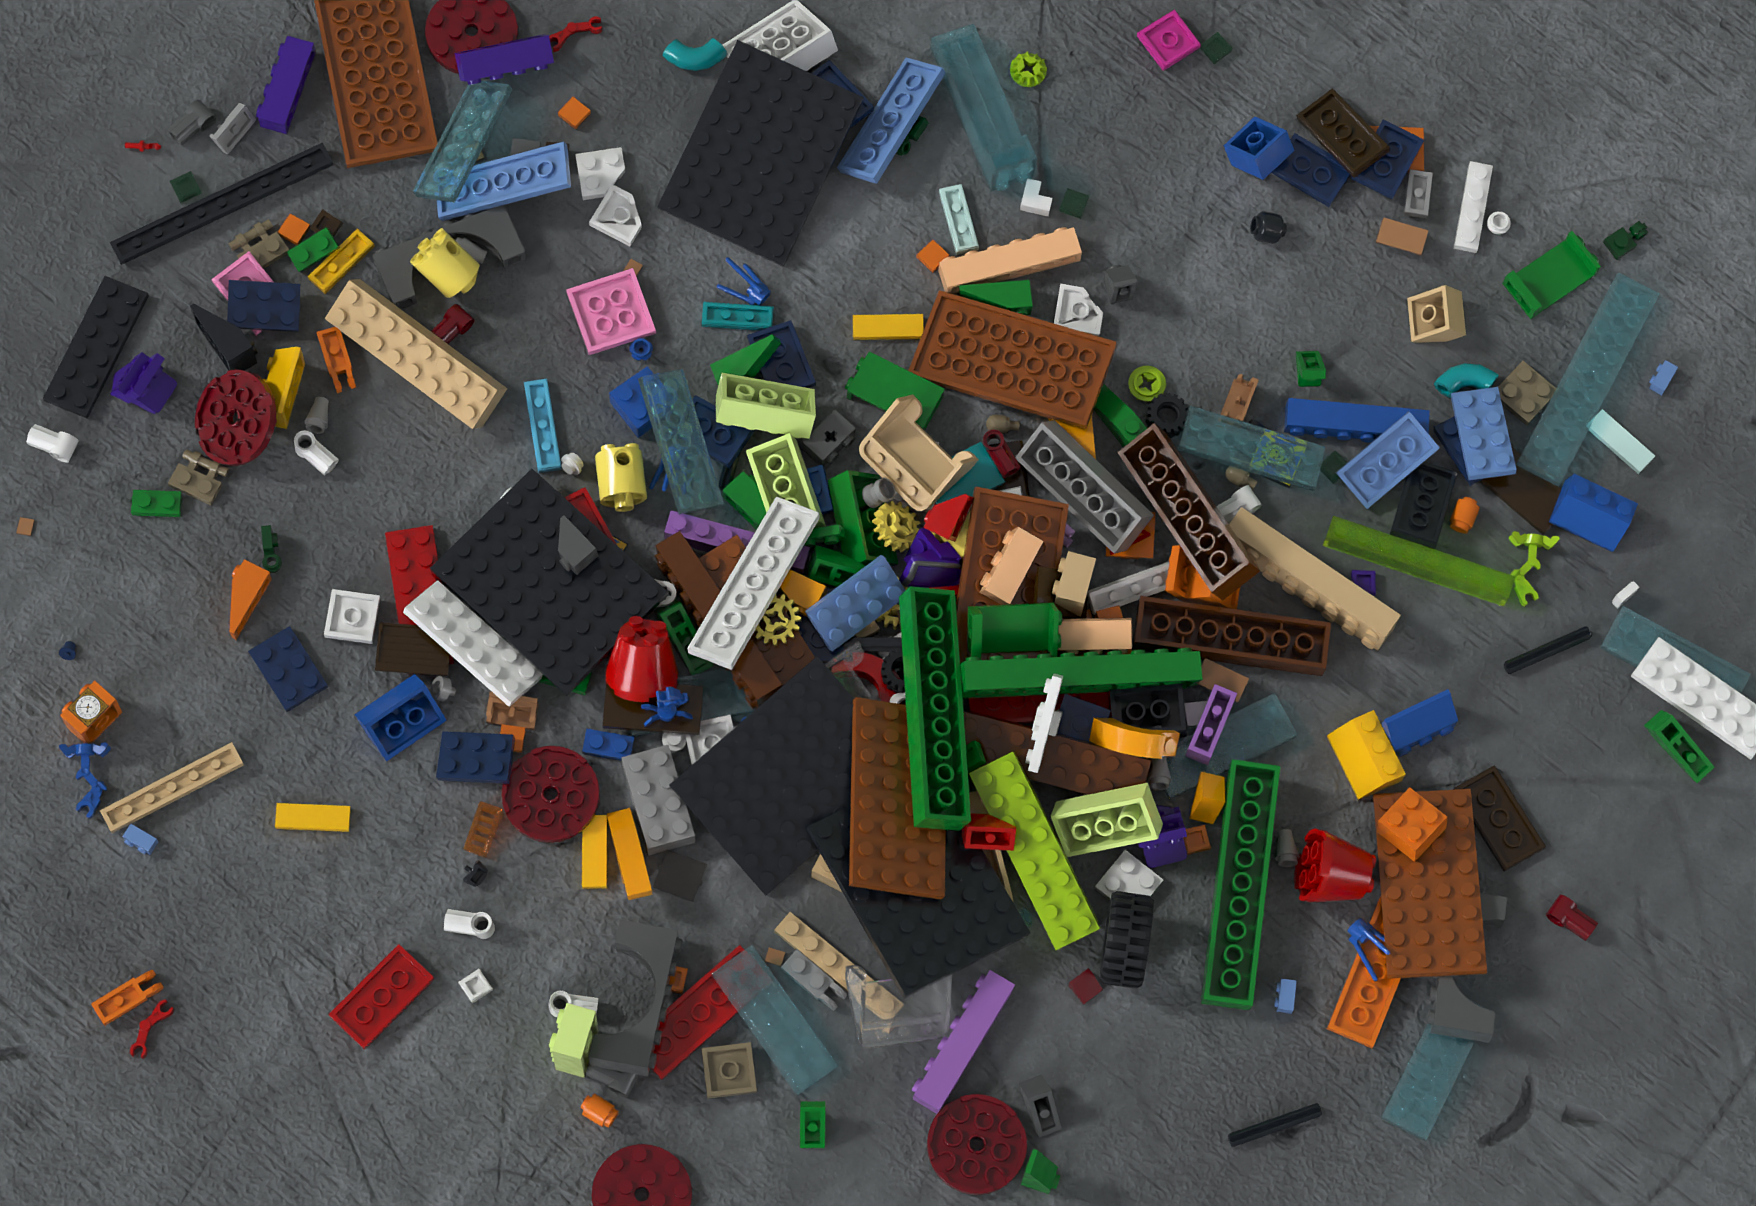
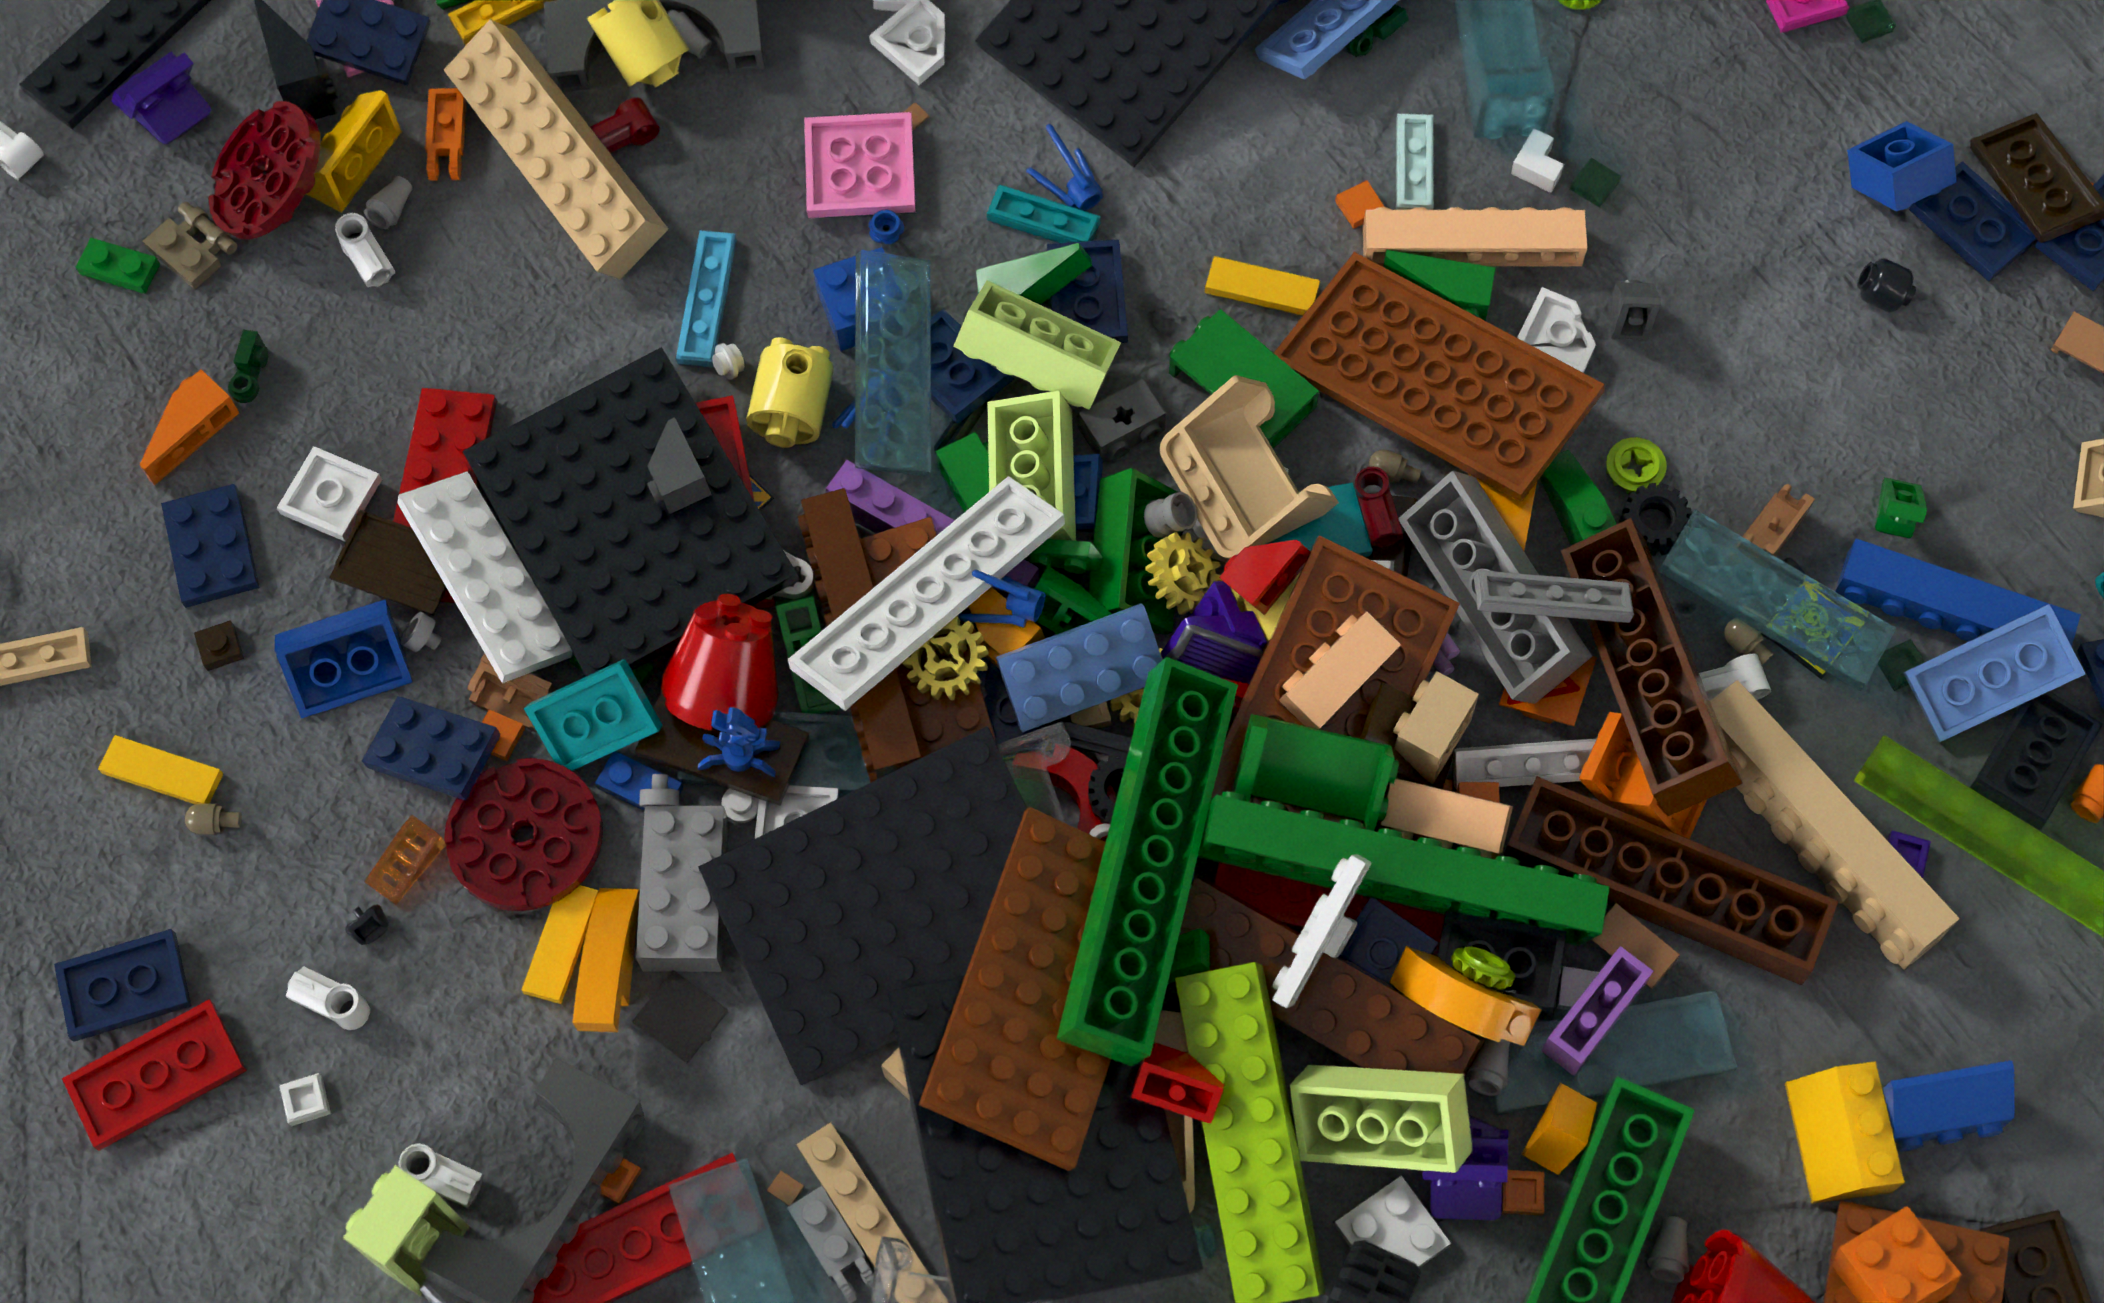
camera: 25 degrees right, 5 degrees down
none -> dark blue plate [54,929,192,1042]
none -> dark tan cylinder [184,803,242,835]
none -> dark brown plate [194,620,244,671]
none -> teal plate [524,659,663,771]
none -> light grey tile [639,774,679,808]
none -> blue plant [958,569,1045,628]
none -> lime gear [1451,946,1515,989]
none -> light grey tile [1474,570,1634,623]

